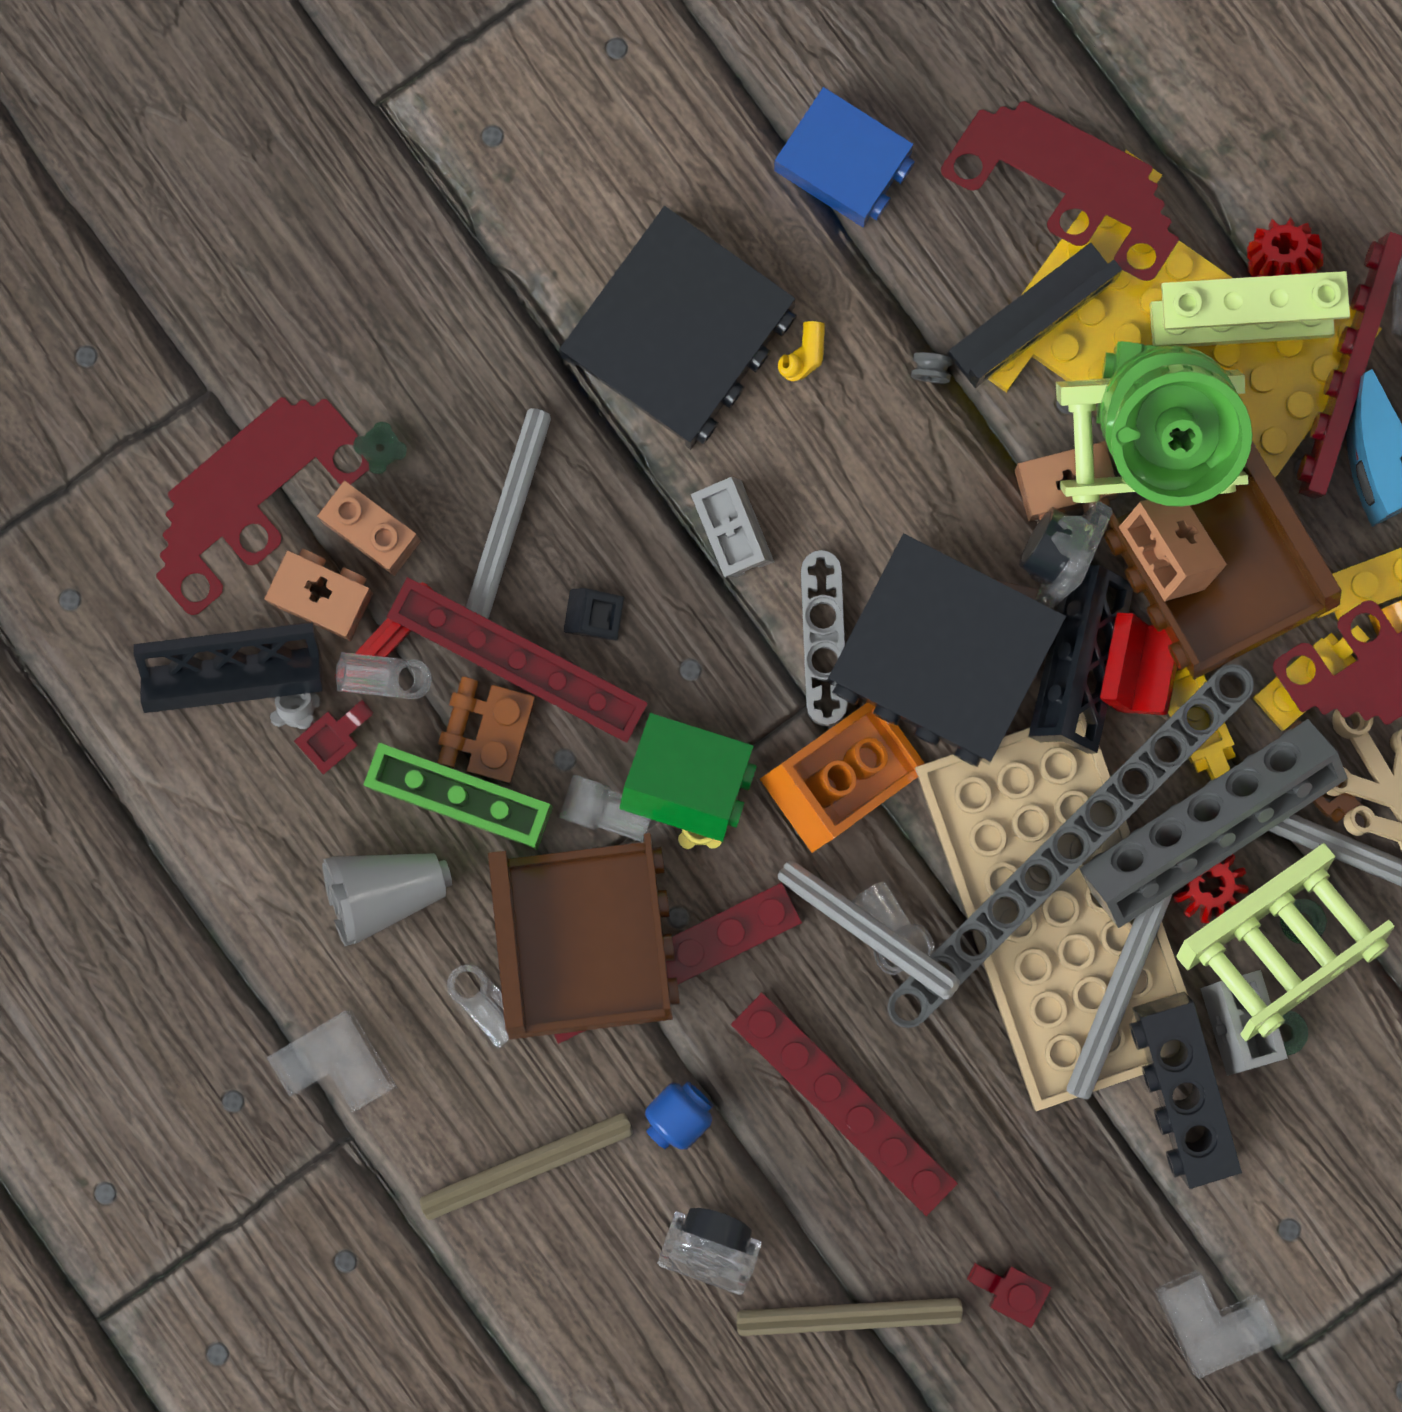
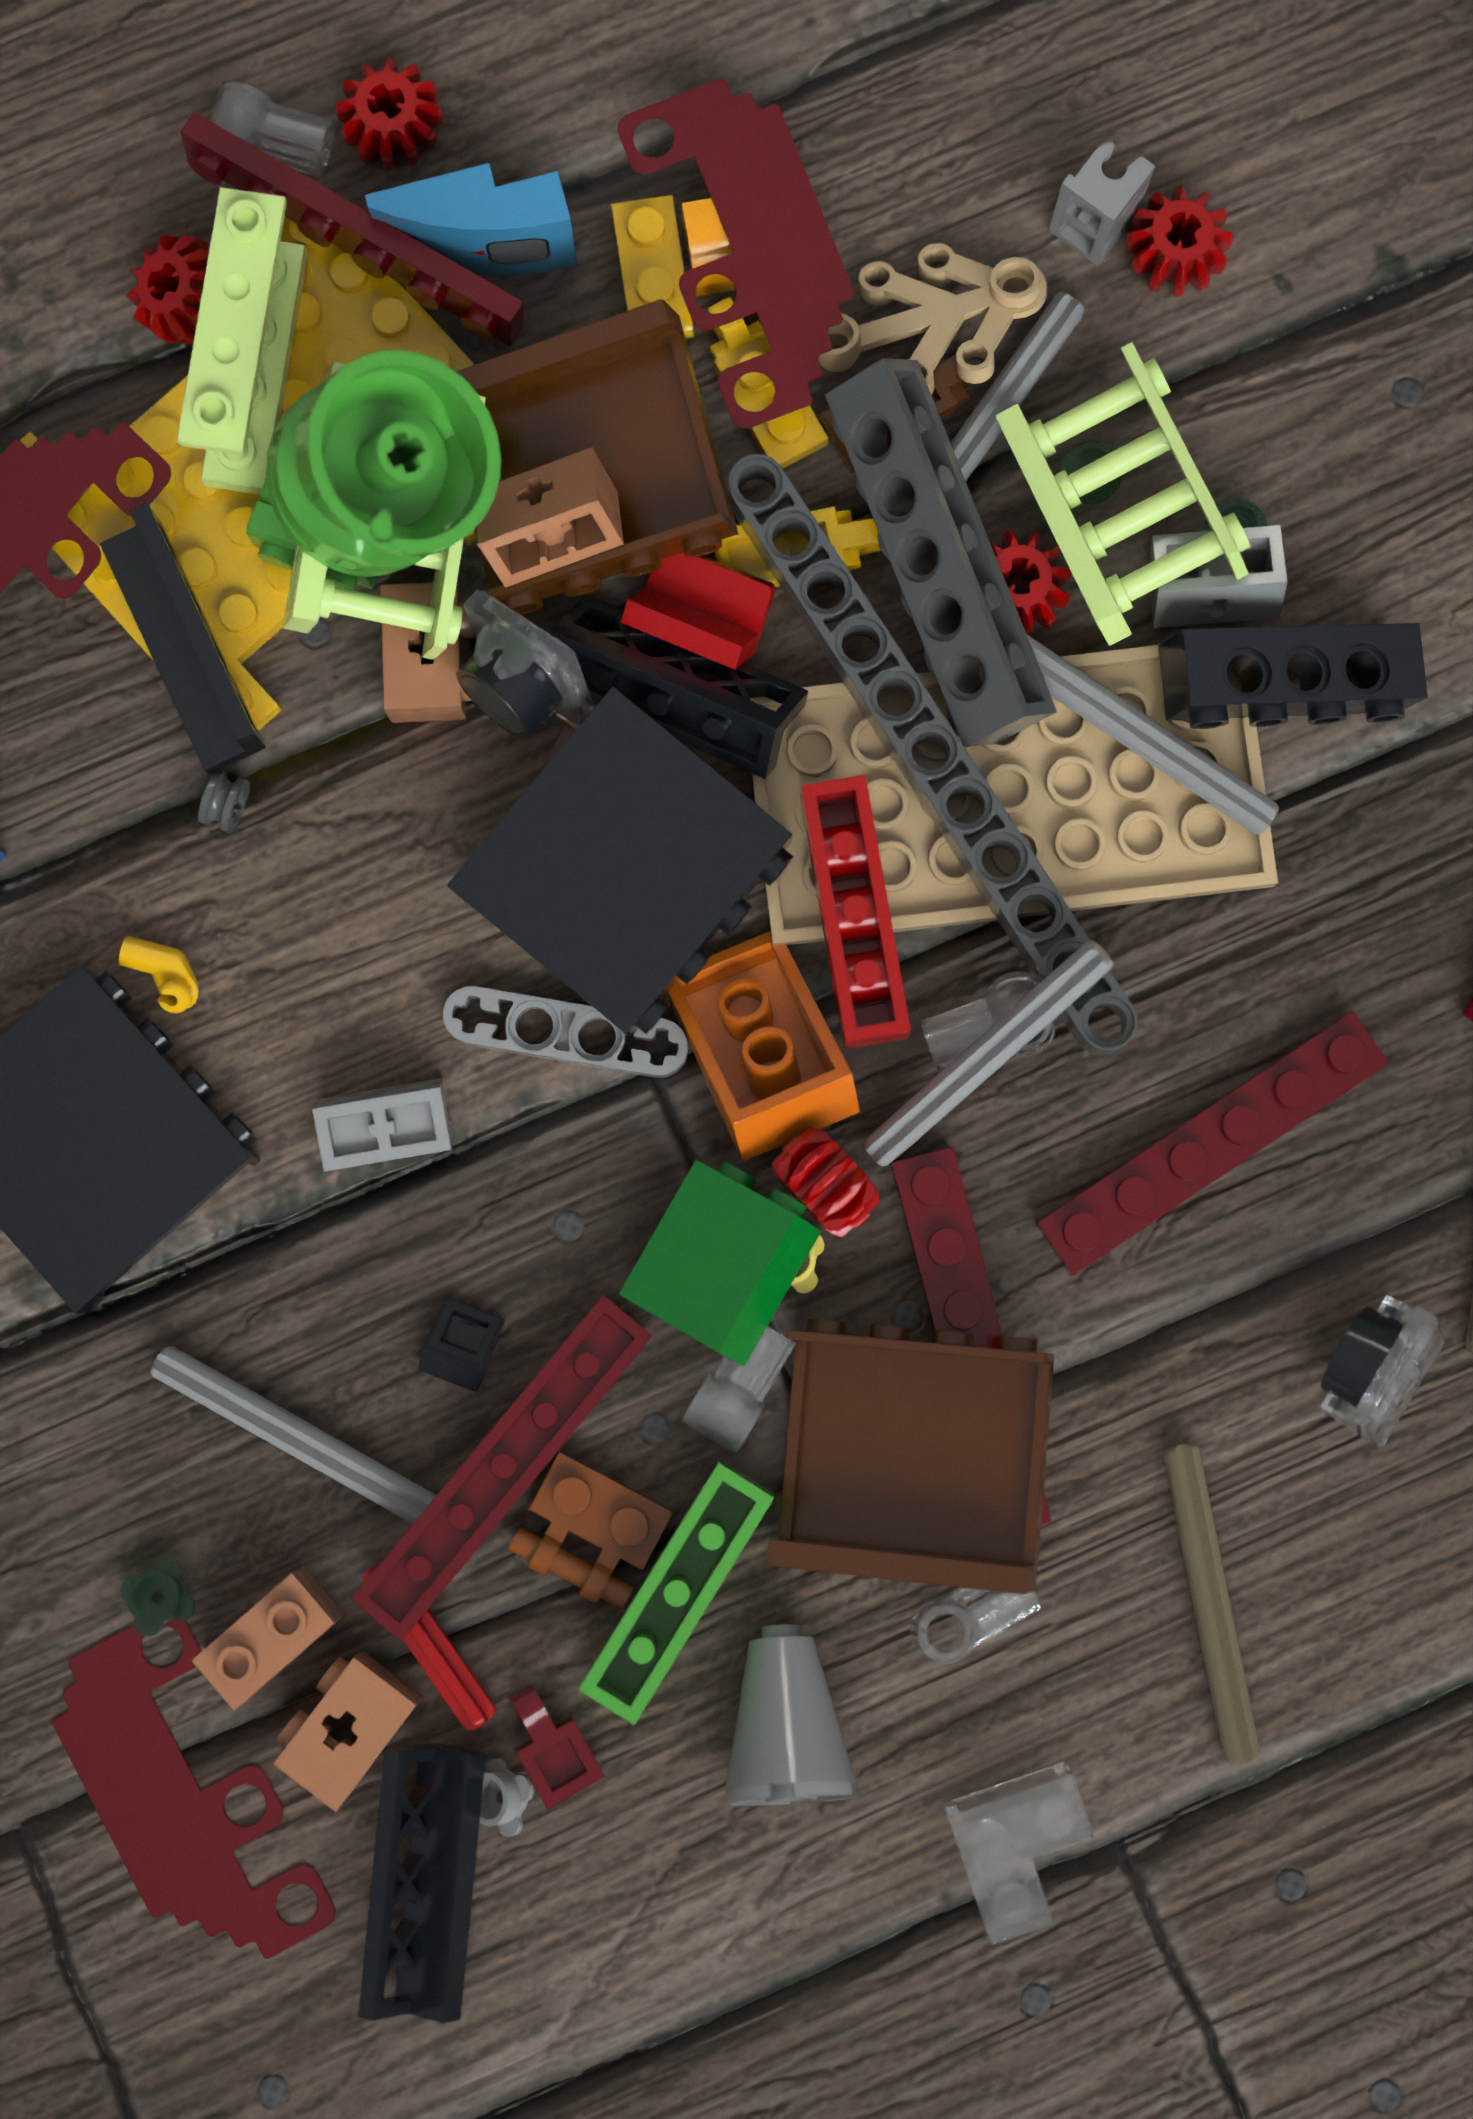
camera: 85 degrees left, 0 degrees up
clear piece [335,652,432,700] -> none
blue head [645,1081,713,1150] -> none
none -> red gear [772,1127,880,1238]
none -> red brick [800,775,911,1049]

